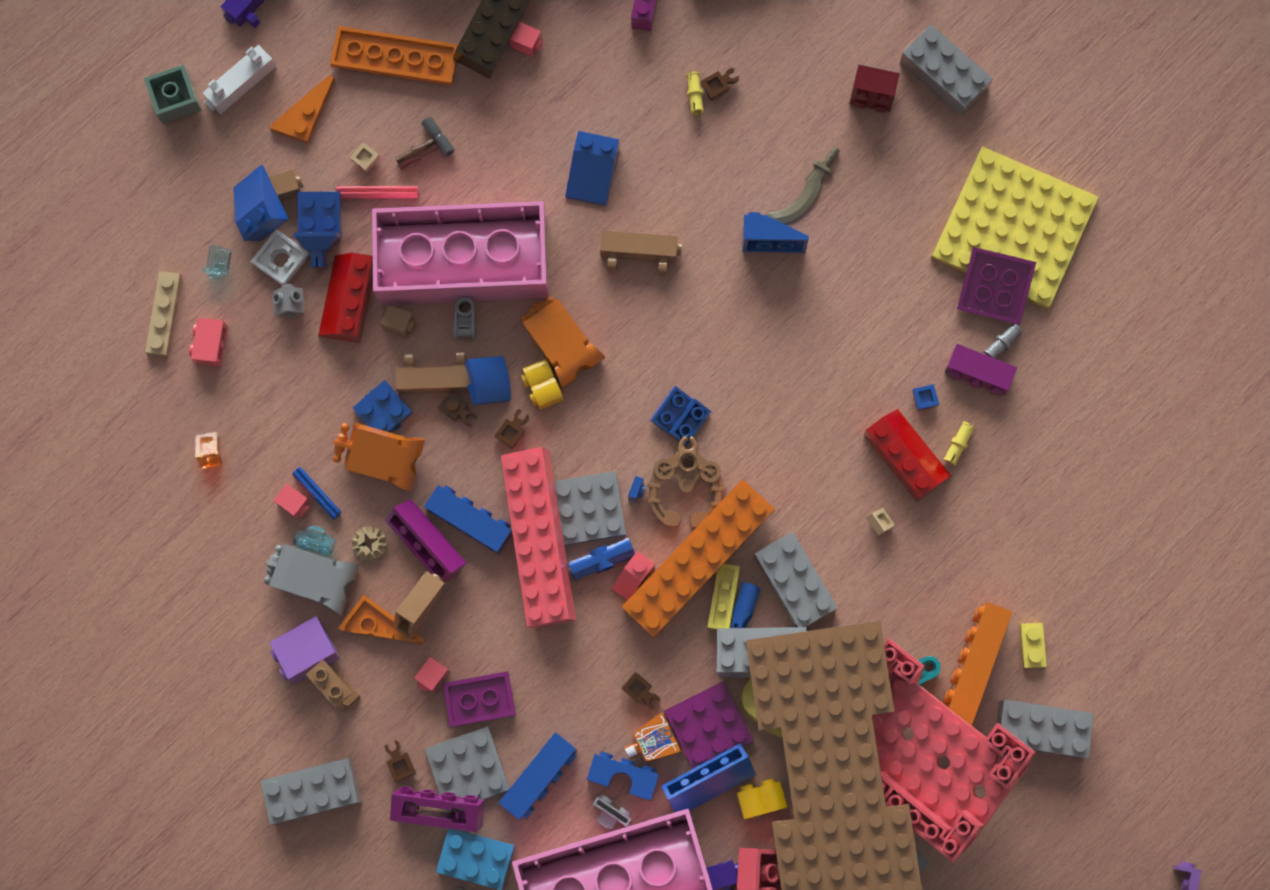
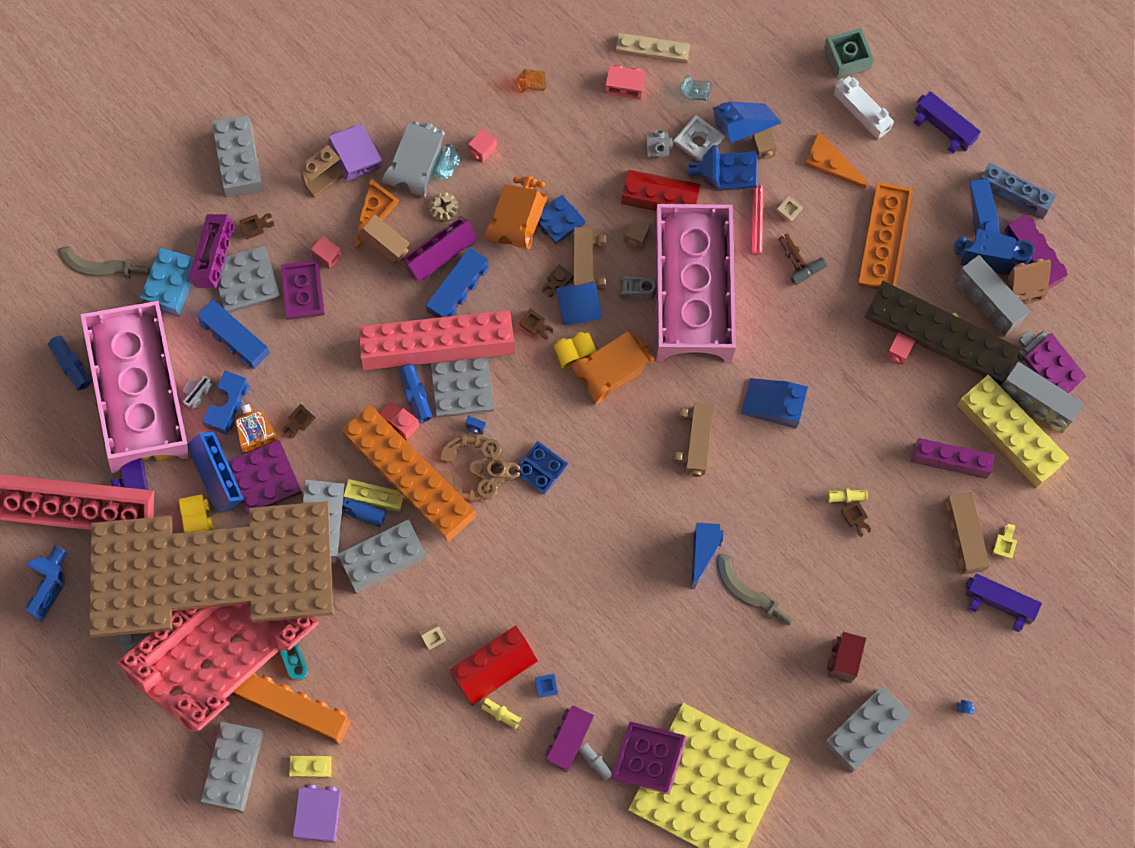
camera: 85 degrees right, 5 degrees down
blue axle [292,467,341,519] -> none
none -> medium lavender brick [293,785,342,843]

